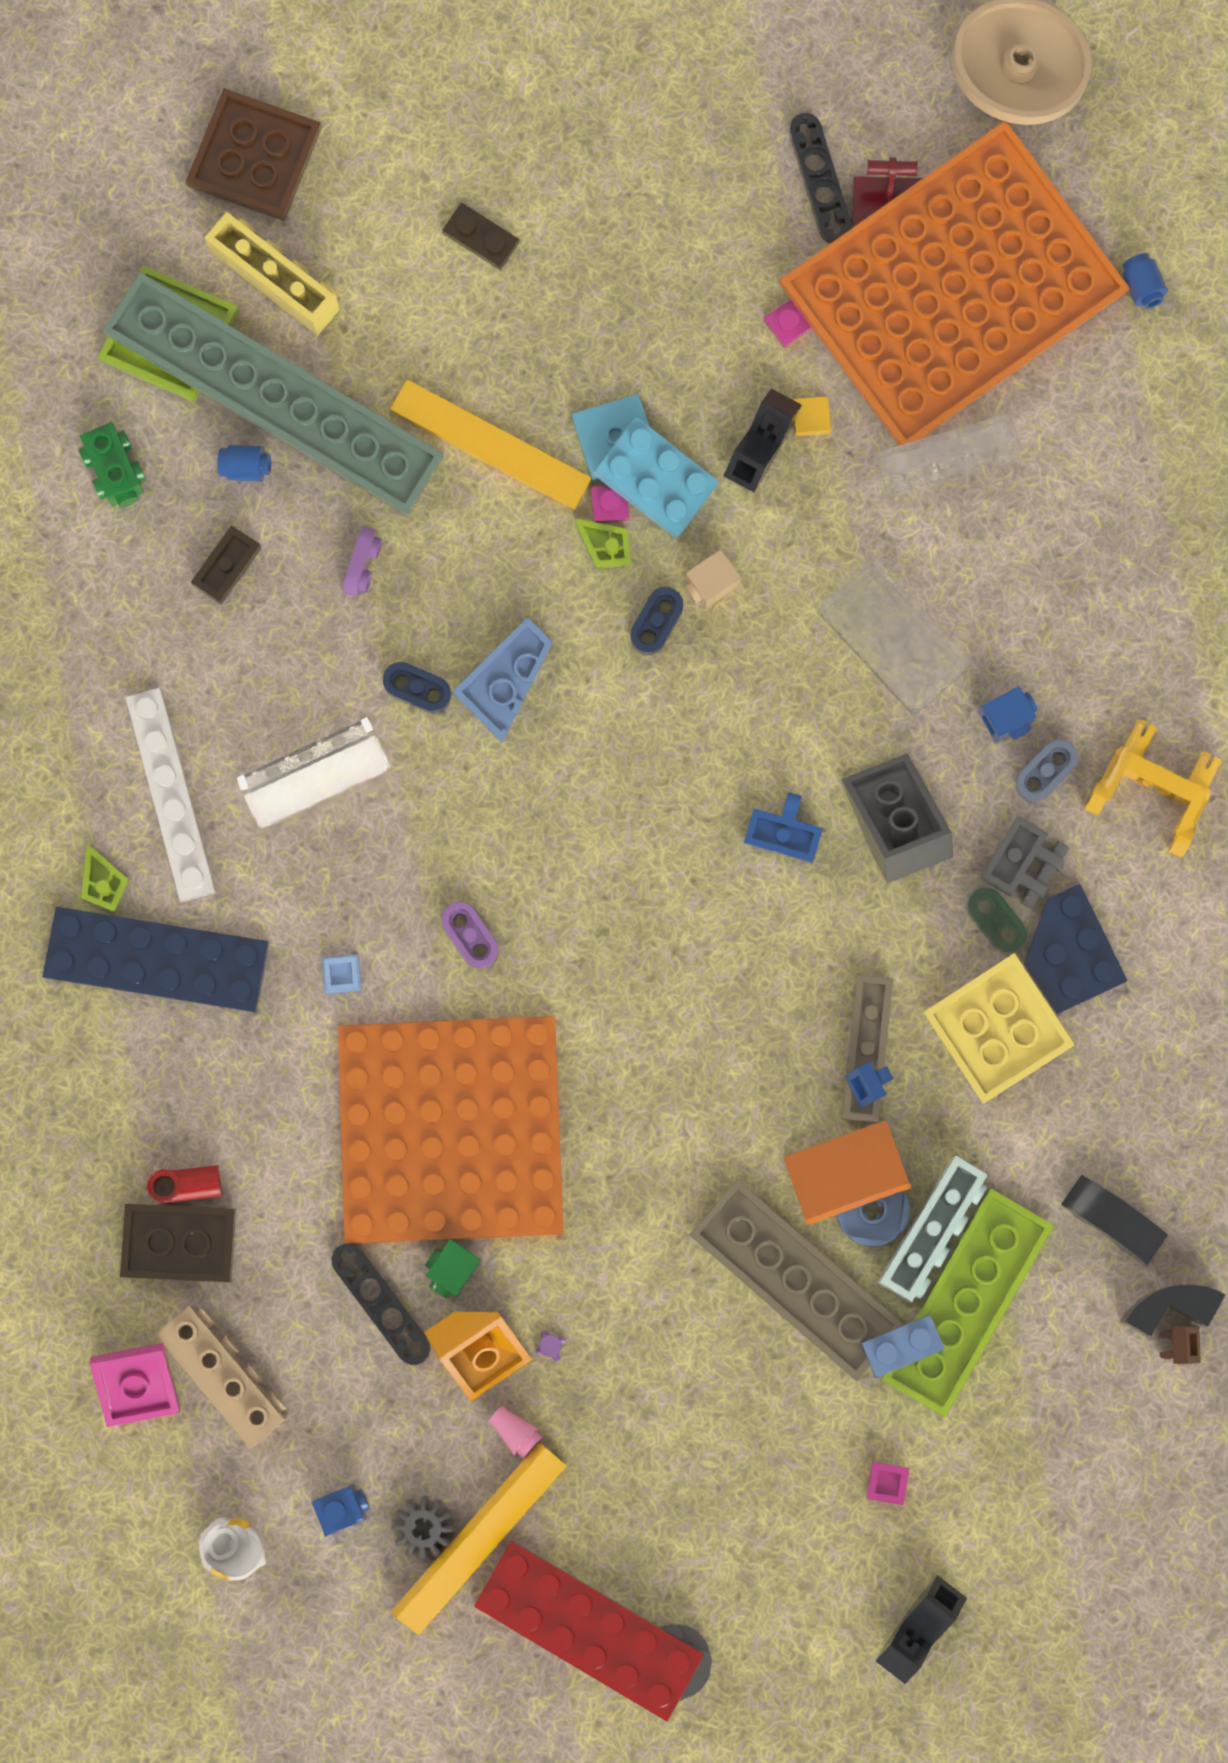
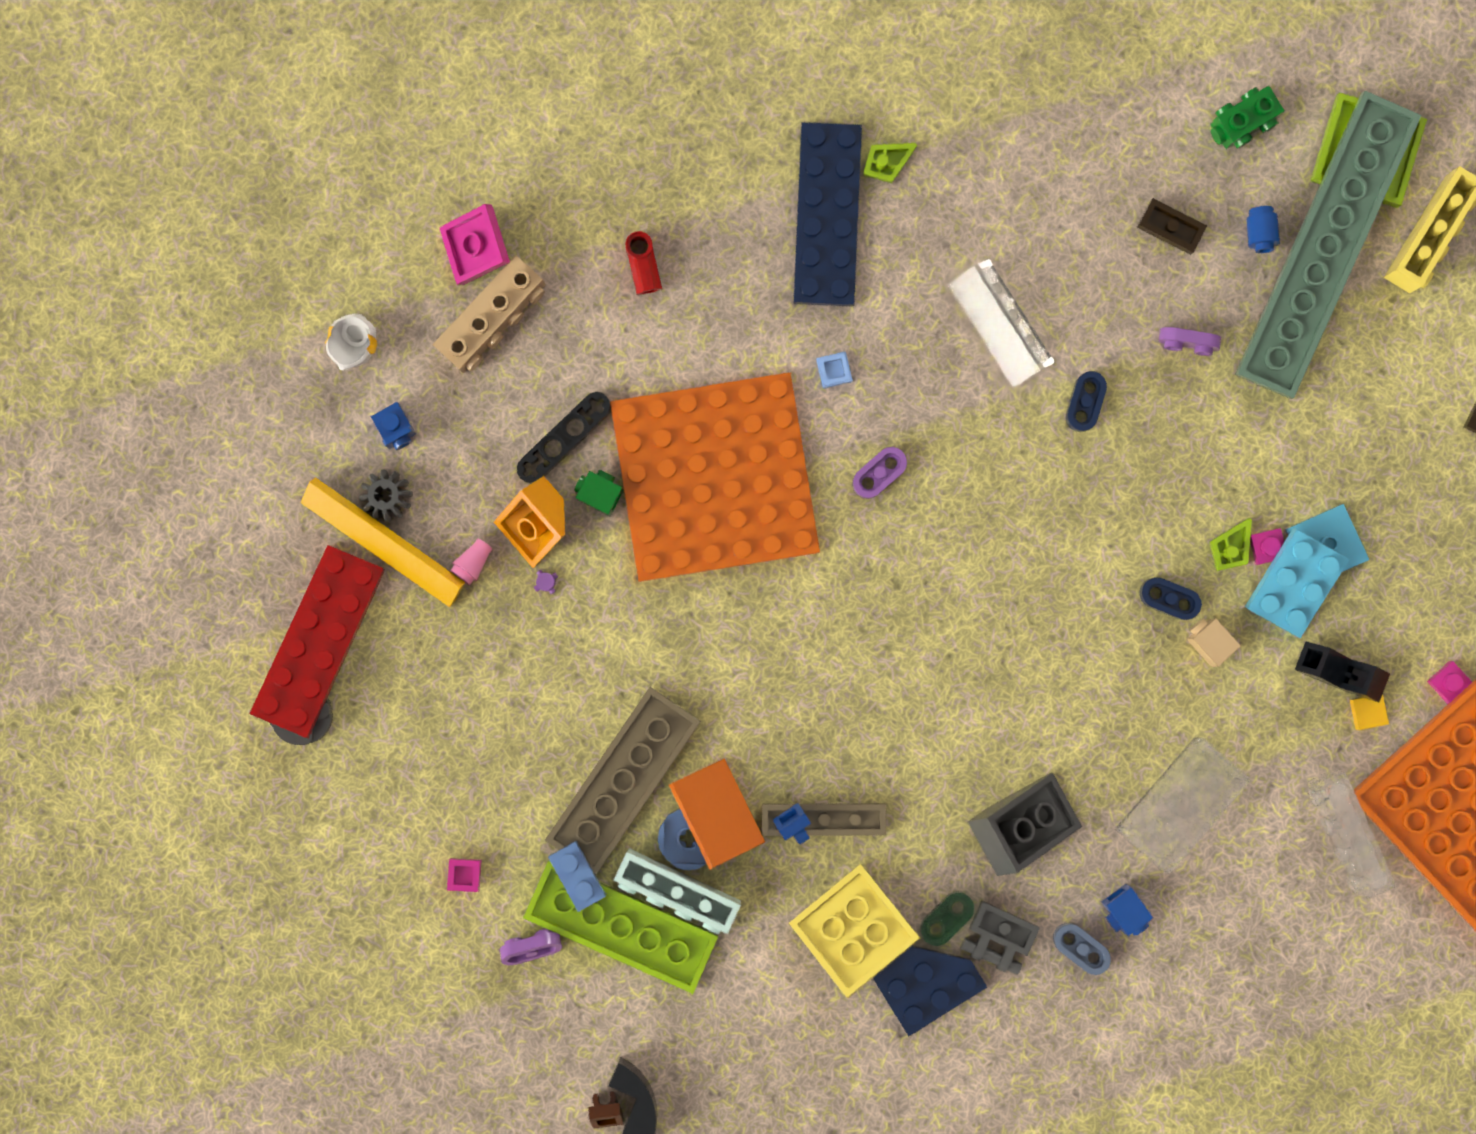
camera: 85 degrees right, 5 degrees up
dark brown plate [120,1204,236,1283] -> none
white plate [125,688,216,902] -> none
yellow tile [390,380,592,511] -> none
medium blue wing [452,617,553,743] -> none
blue plate [744,792,823,864] -> none
black brick [875,1575,967,1684] -> none
black brick [1061,1175,1168,1265] -> none
yellow connector [1084,719,1222,858] -> none
none -> medium lavender plate [499,929,562,965]

